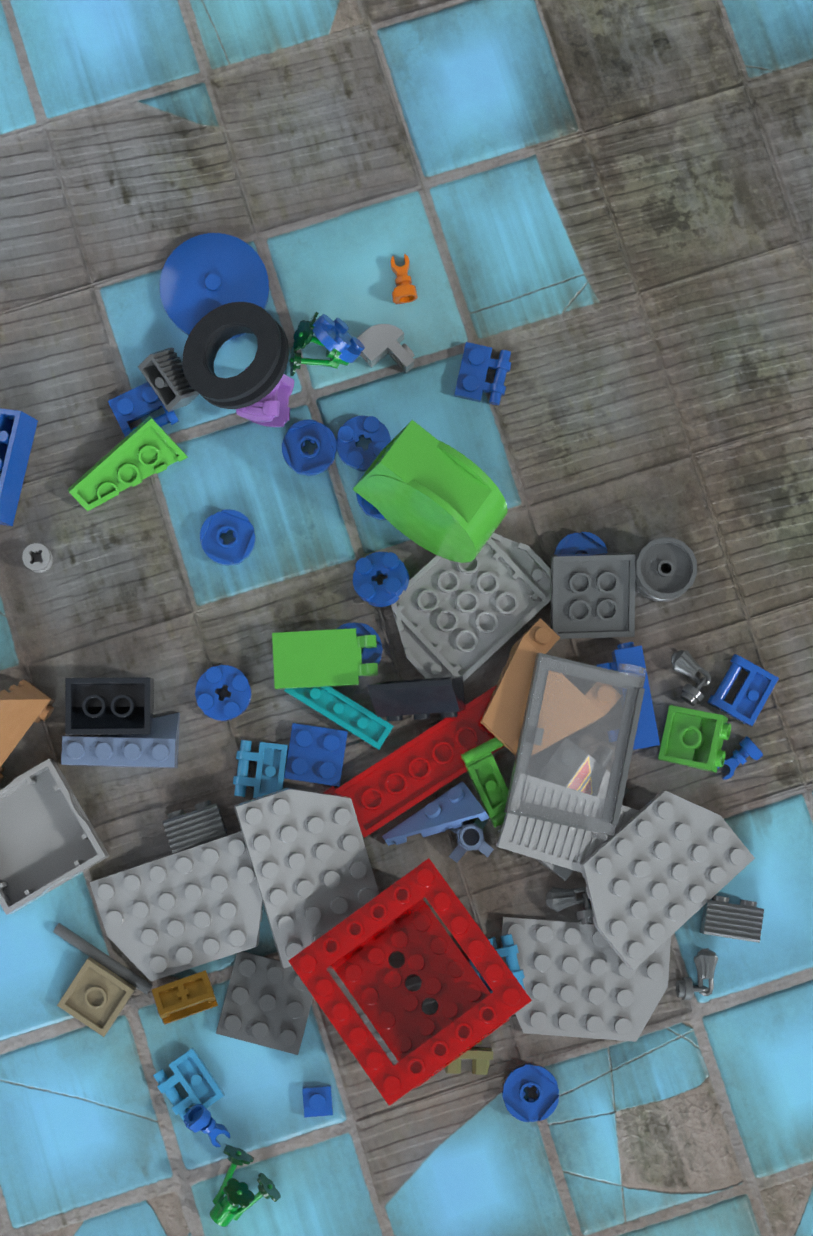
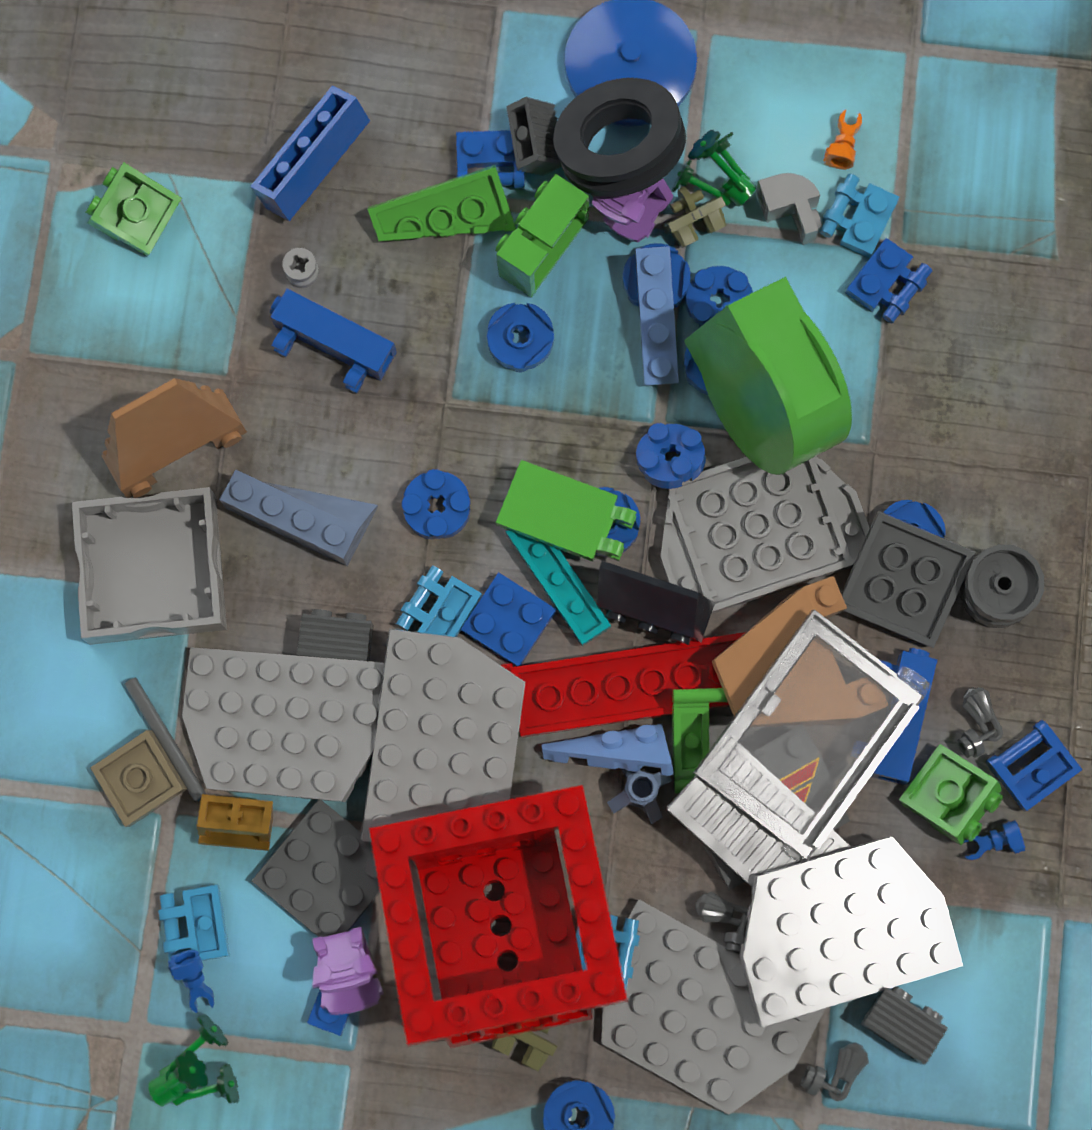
camera: 35 degrees right, 5 degrees down
black slope [65,677,154,735] -> none
blue plate [312,314,365,363] -> none
none -> blue brick [270,288,397,394]
none -> medium lavender piece [312,927,383,1015]
none -> bright green piece [495,173,589,298]
none -> medium blue plate [635,246,679,386]
none -> olive hips [662,187,727,247]
none -> dark azure plate [820,174,900,258]

